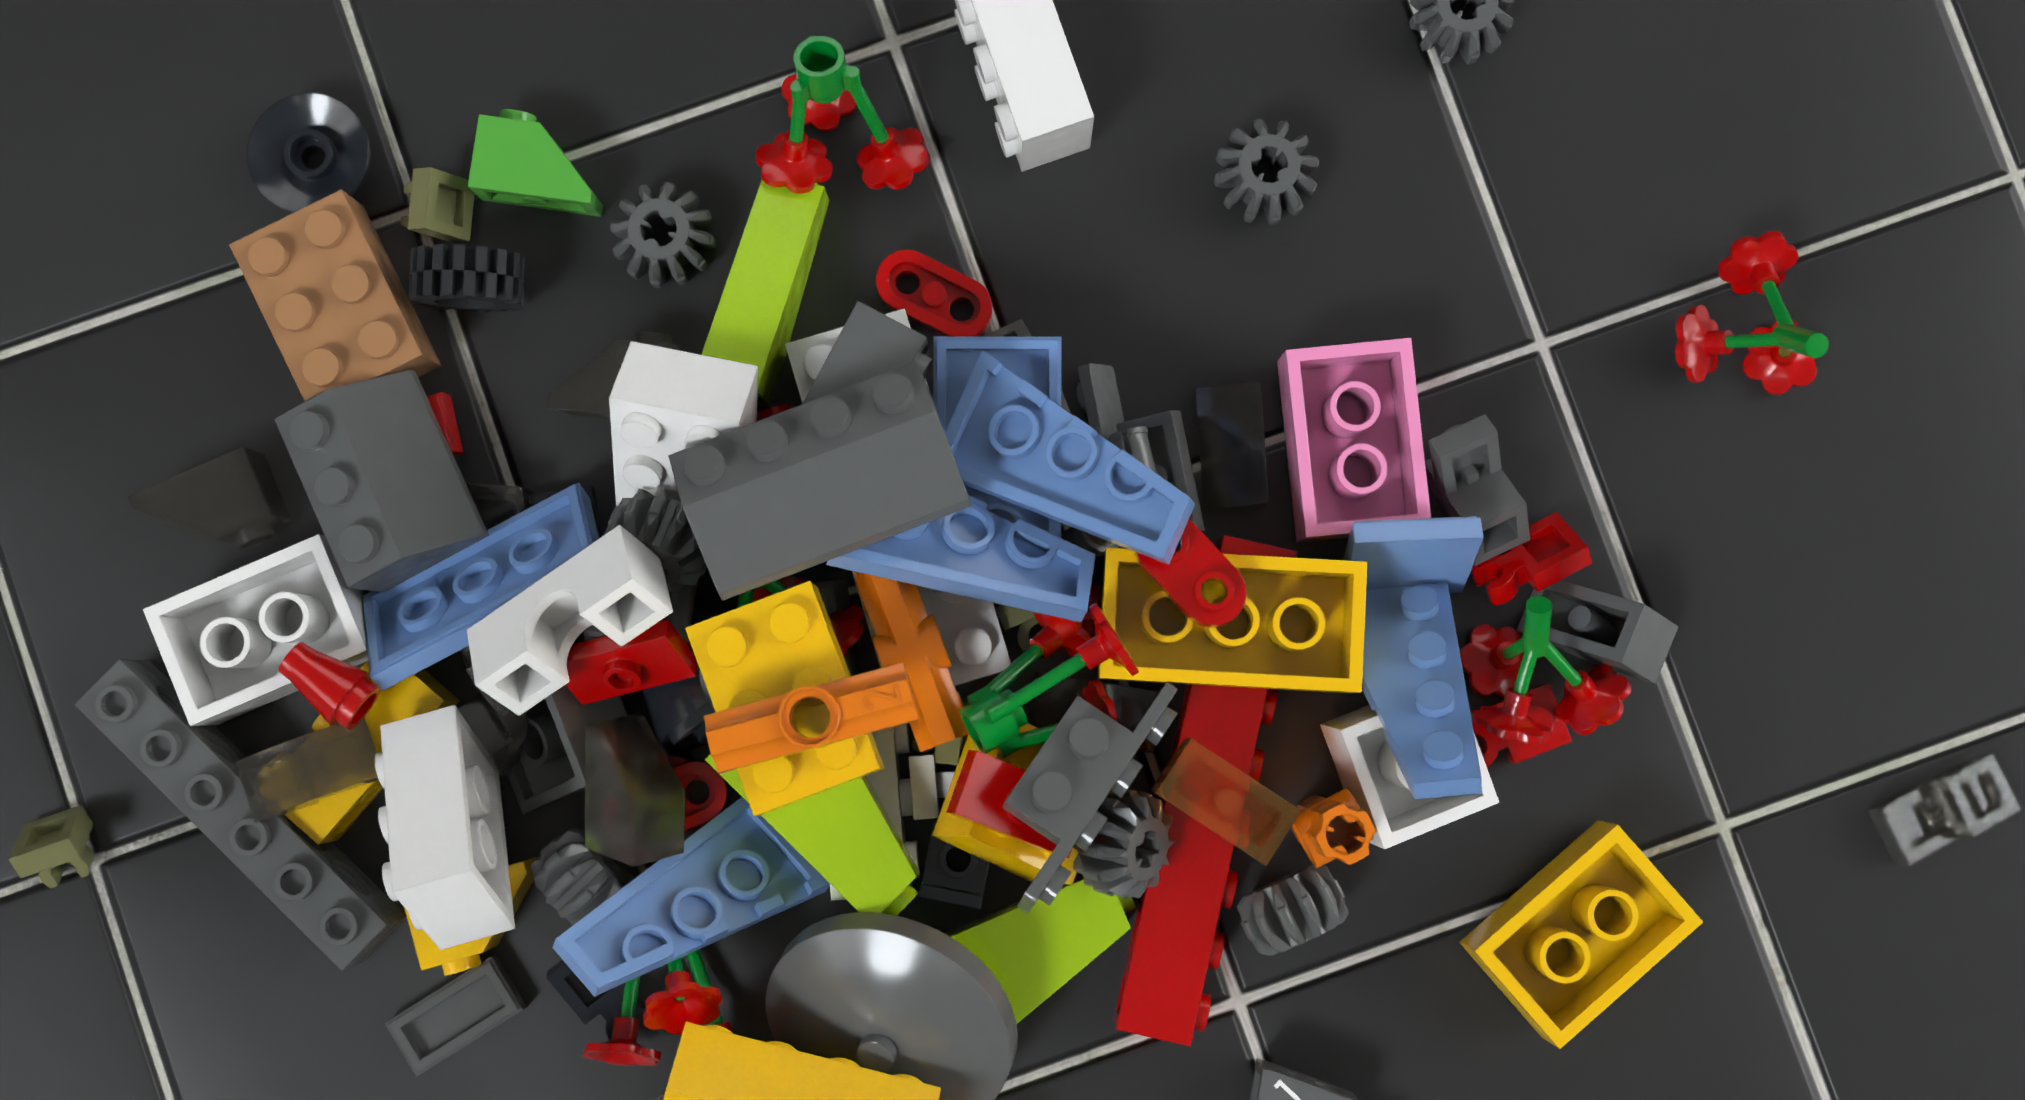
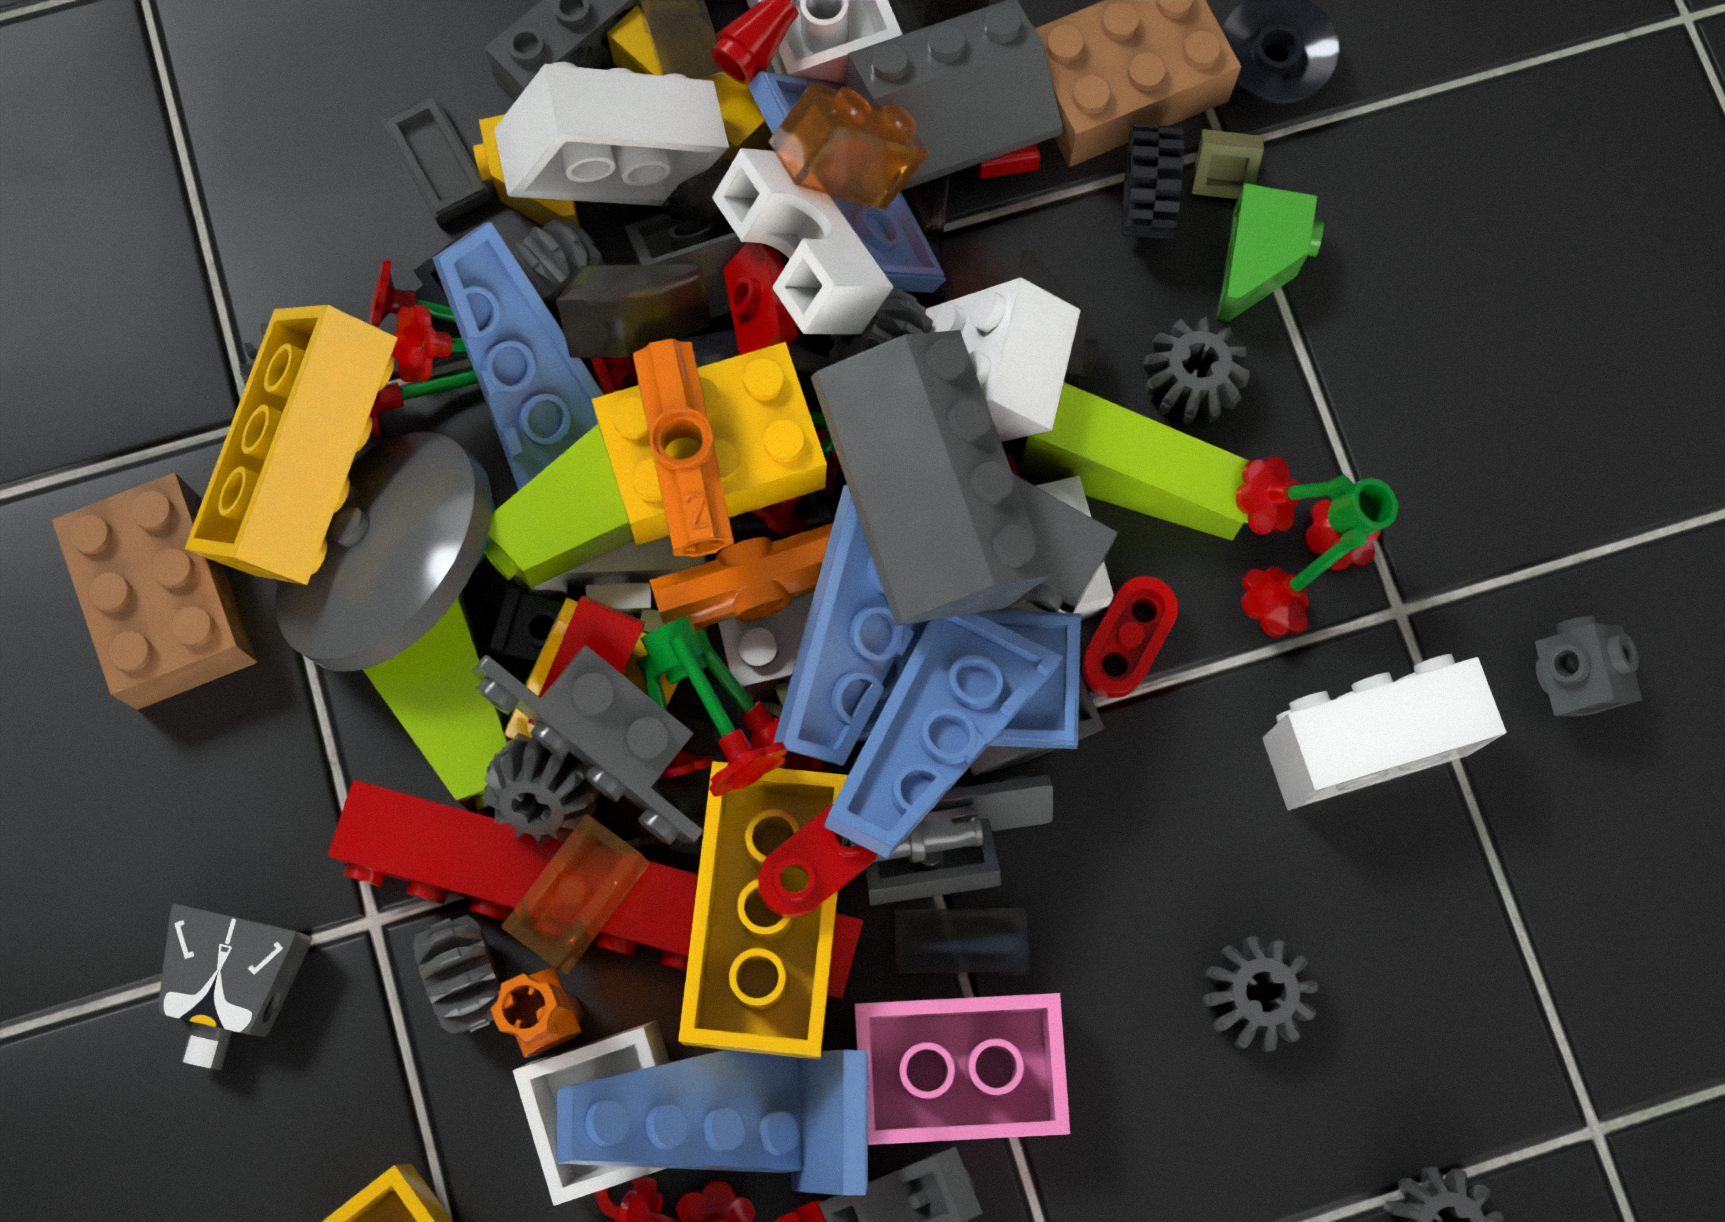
camera: 90 degrees right, 10 degrees down
none -> clear orange brick [768,82,930,210]

